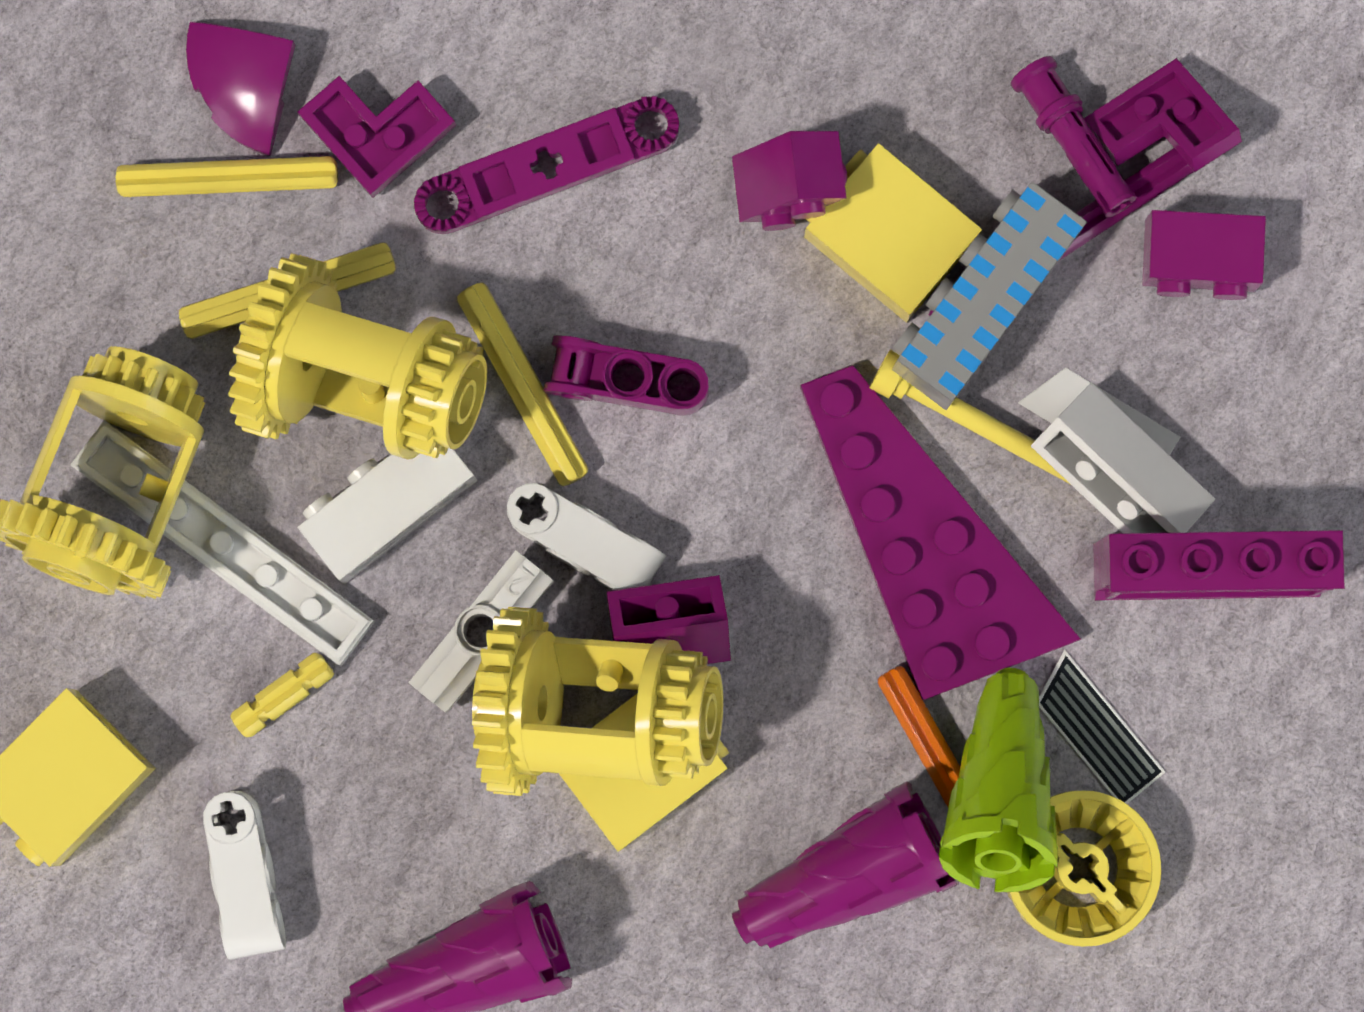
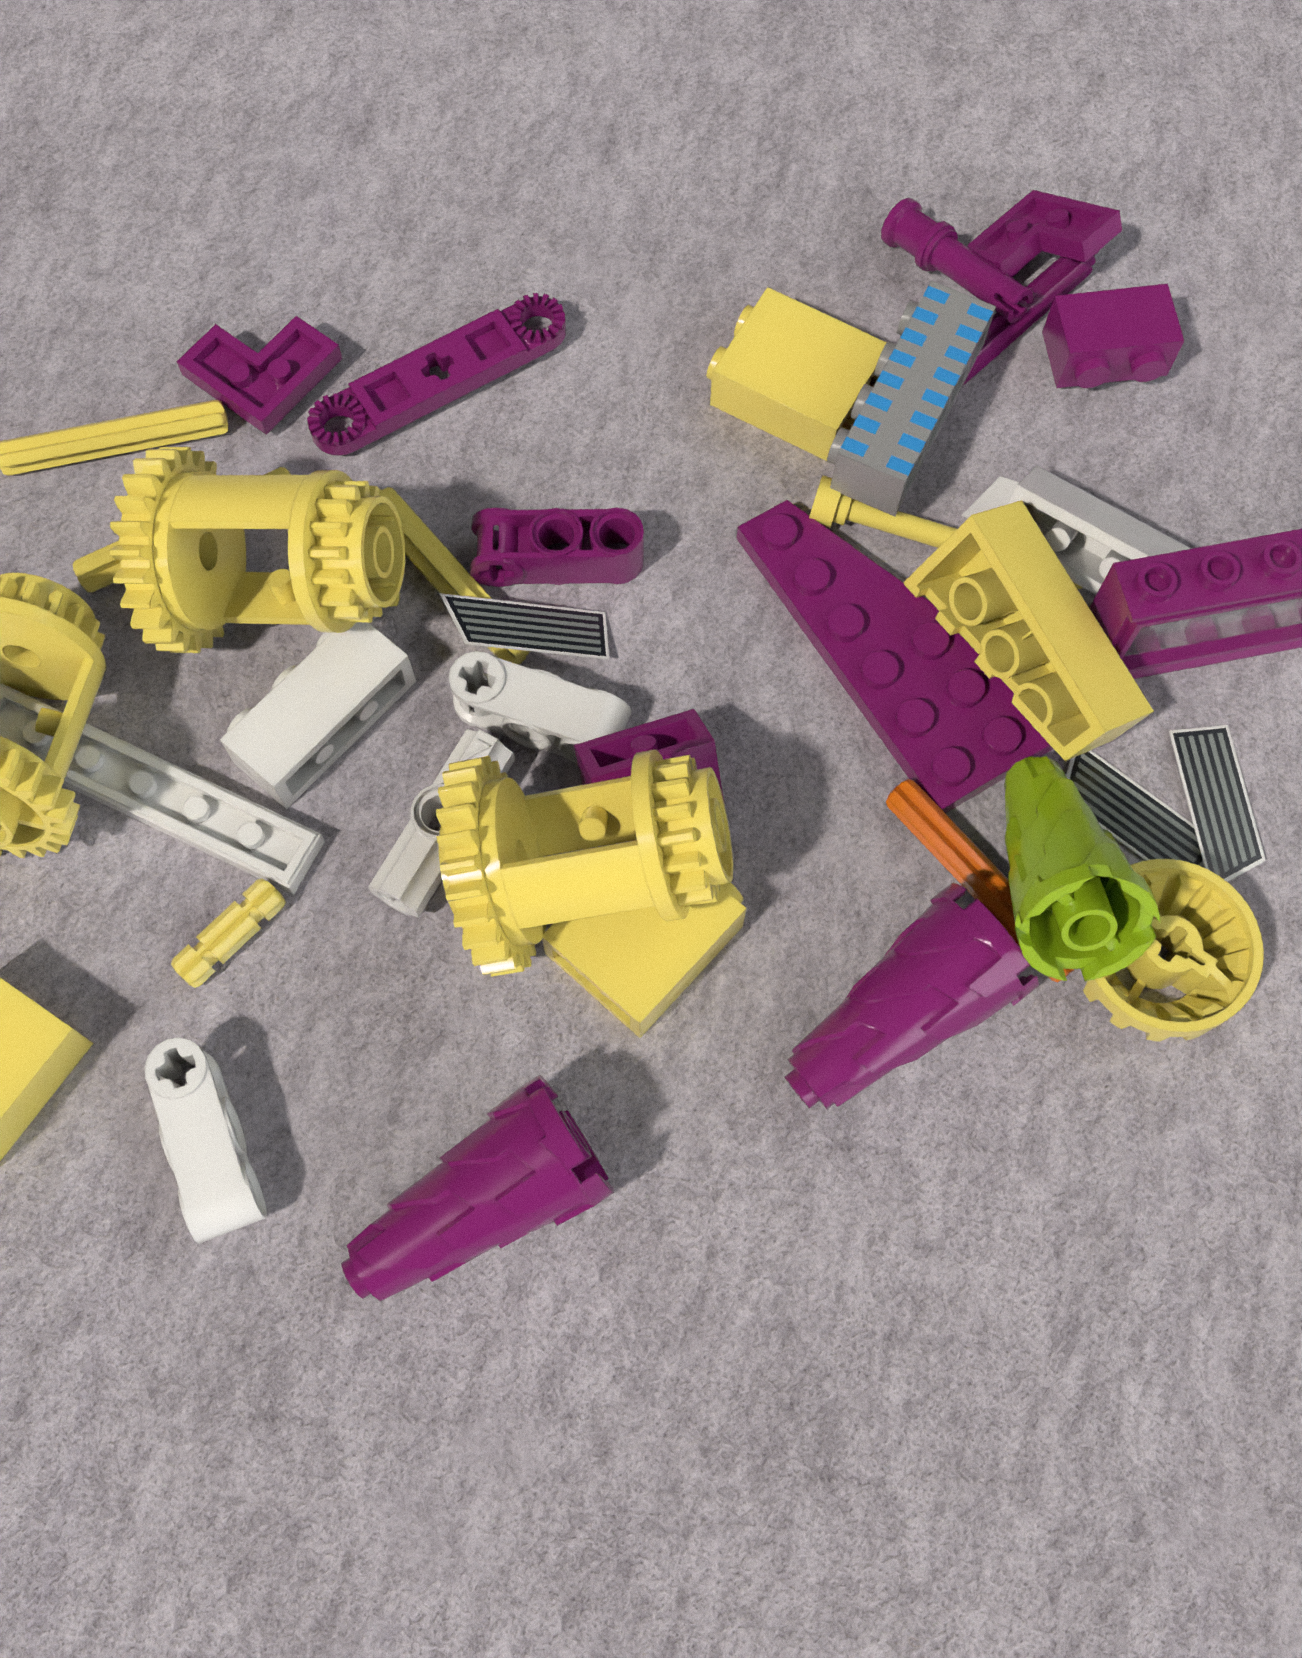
camera: 15 degrees left, 15 degrees down
magenta brick [186,22,296,156] -> none
magenta brick [732,131,847,231] -> none
none -> sticker [439,593,609,660]
none -> light yellow wedge [903,500,1154,761]
none -> sticker [1169,725,1266,882]

